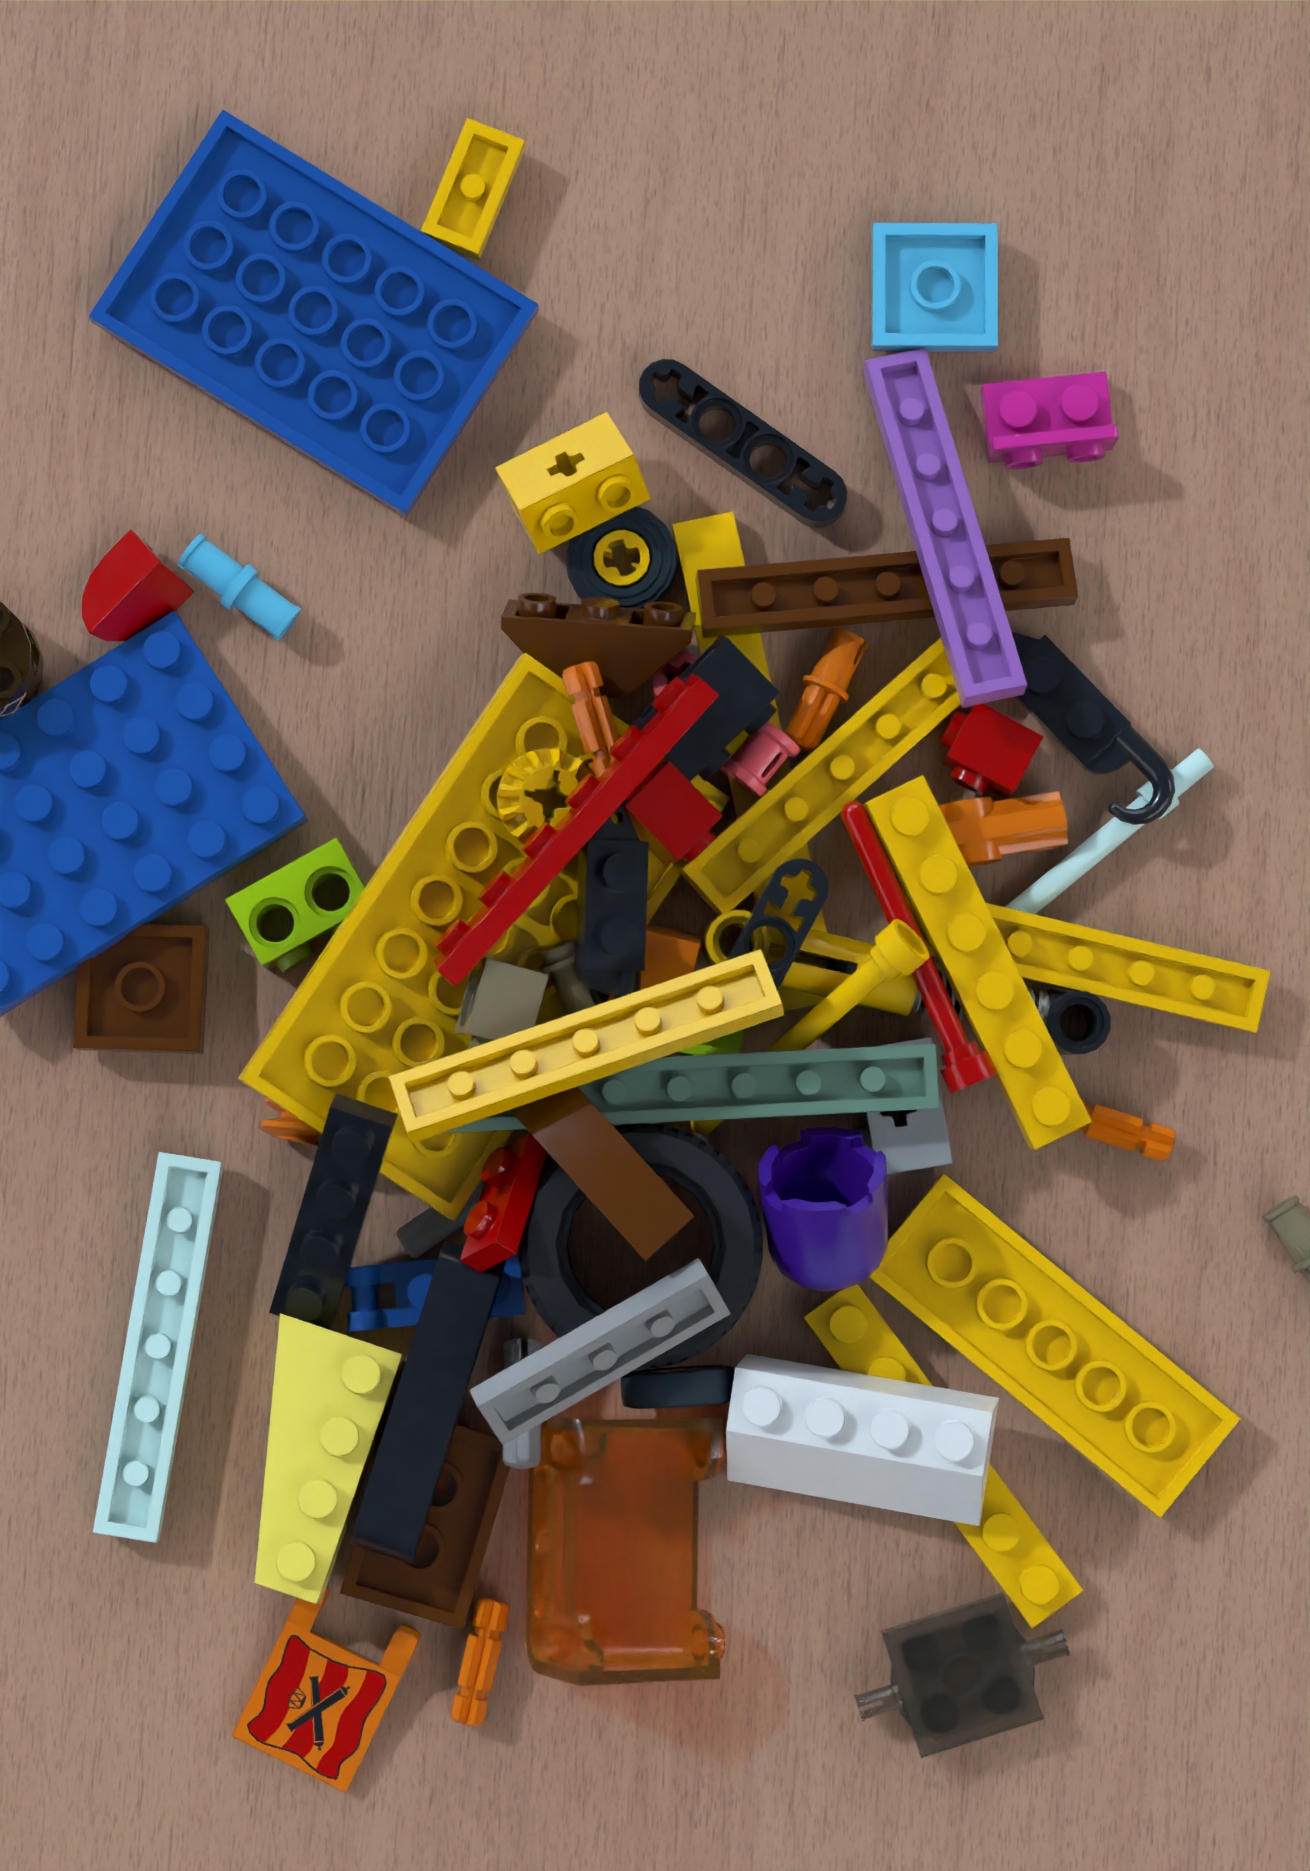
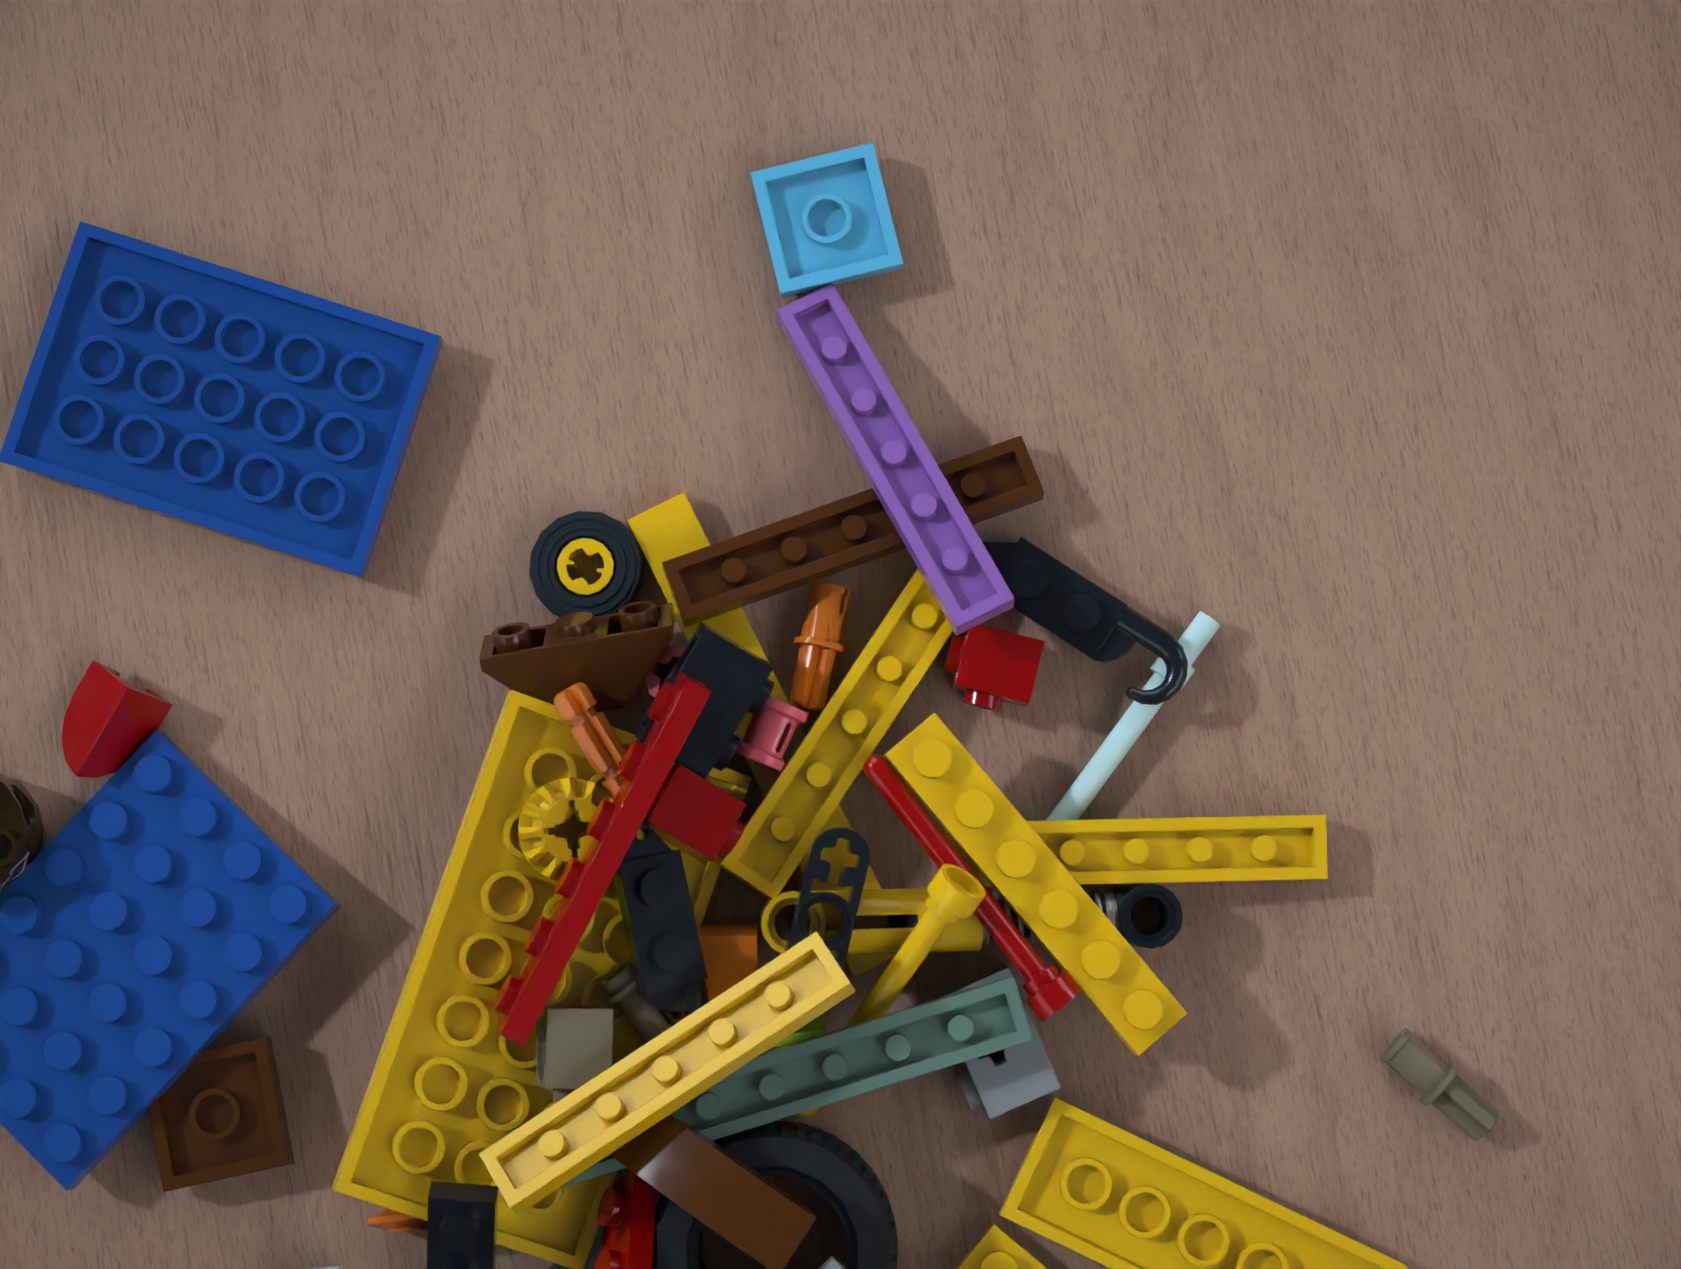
camera: 10 degrees left, 0 degrees up
medium azure pin [178,533,302,641] -> none
lime brick [225,837,366,973] -> none
yellow plate [421,118,526,260] -> none
yellow brick [495,412,651,554] -> none
black beam [639,359,847,528] -> none
dark purple cylinder [759,1127,888,1291] -> none
orange piece [882,791,1068,873] -> none
dark pink bracket [980,371,1119,469] -> none
orange axle [1072,1099,1176,1161] -> none

